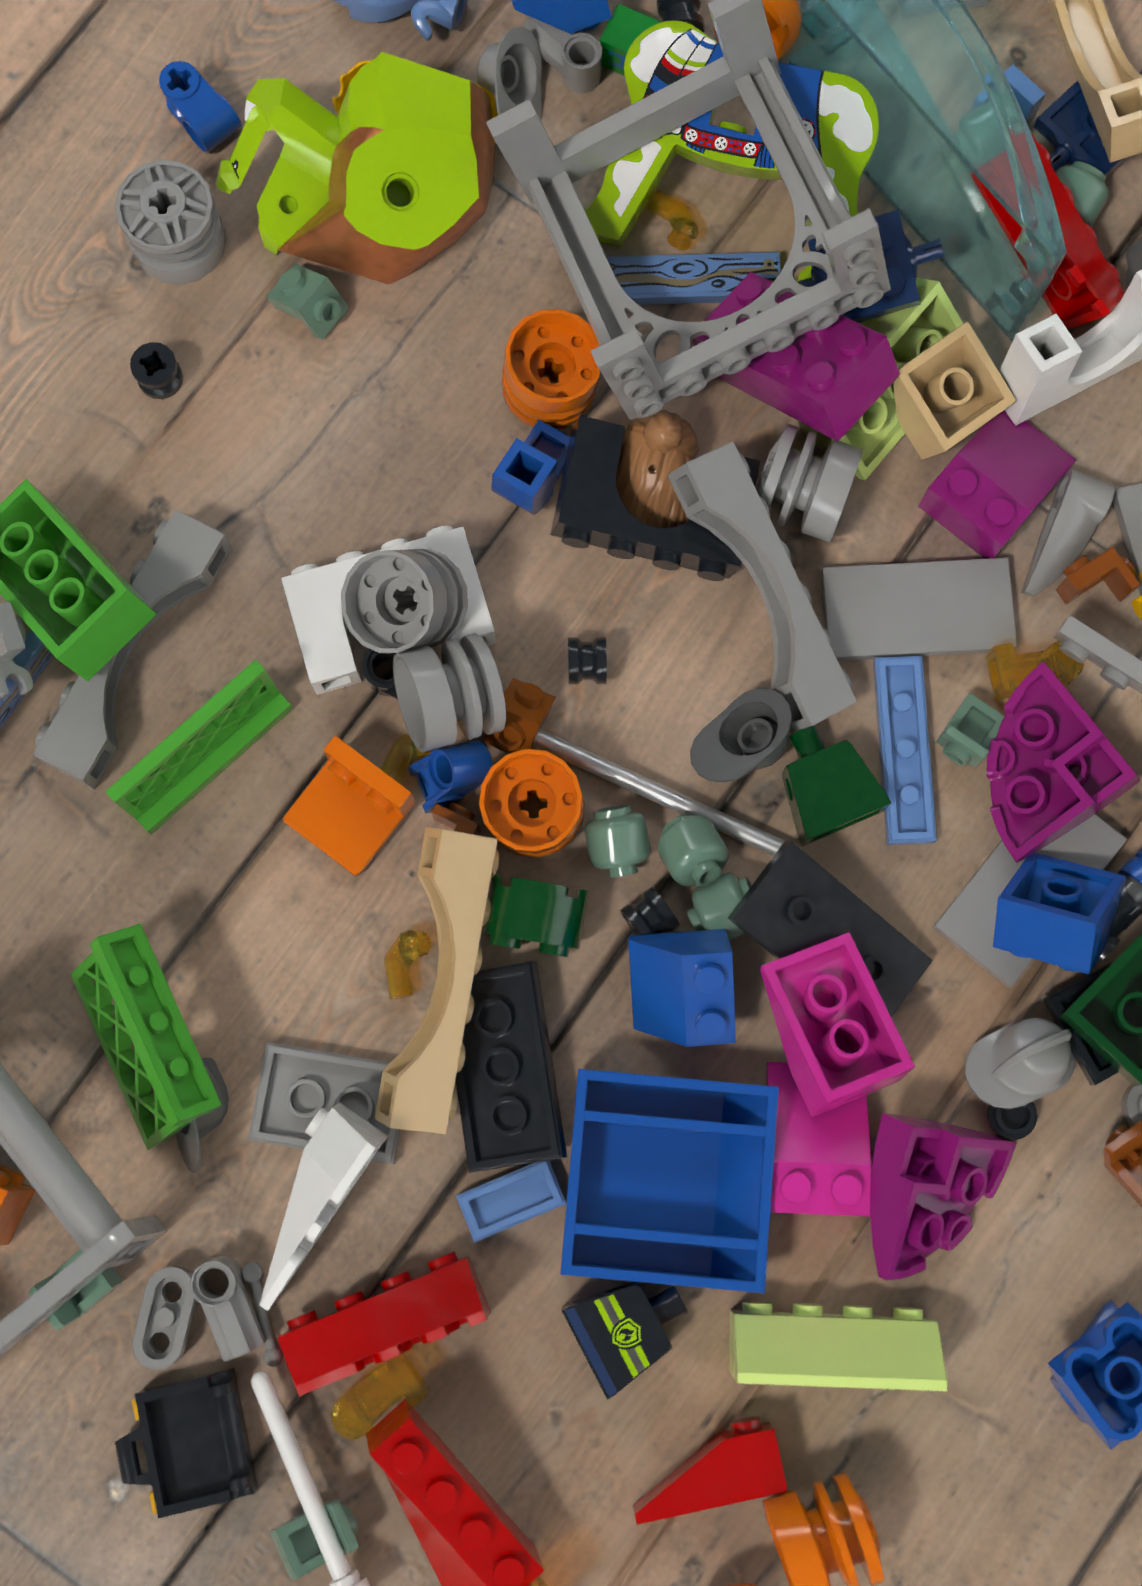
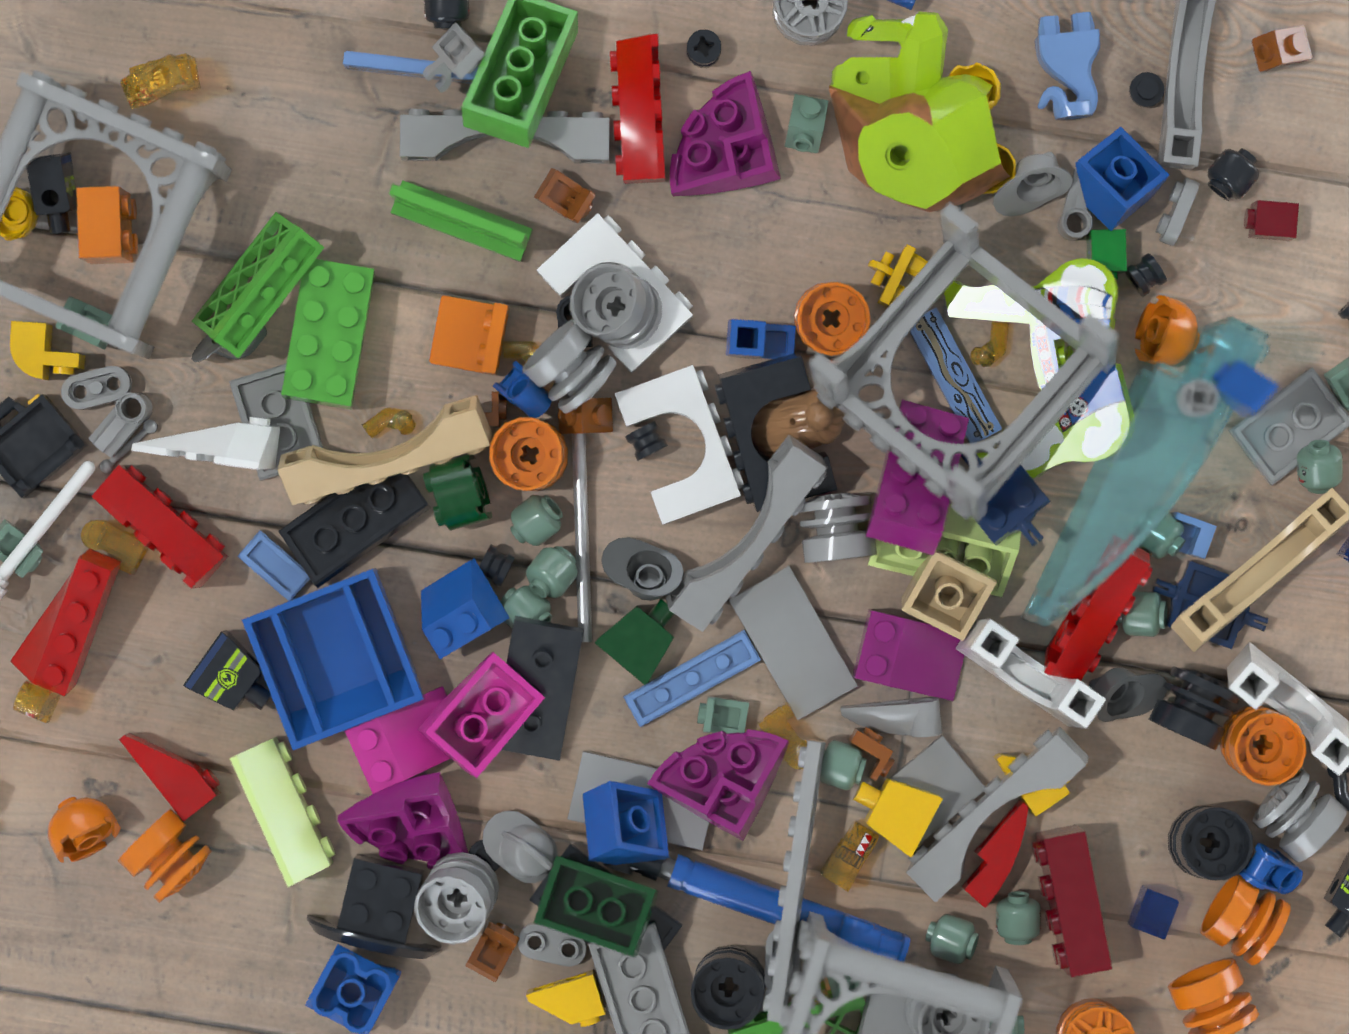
camera: 70 degrees right, 10 degrees up
none -> yellow brick [10,321,85,381]
none -> bright green brick [281,259,375,410]
none -> black piece [307,854,441,959]
none -> light grey wheel [414,852,499,944]
none -> dark orange bracket [534,168,595,223]
none -> red wedge [610,33,665,184]
none -> white arch [615,365,744,525]
none -> magenta brick [670,71,781,197]
none -> sand green head [820,740,867,790]
none -> yellow hips [867,244,928,307]

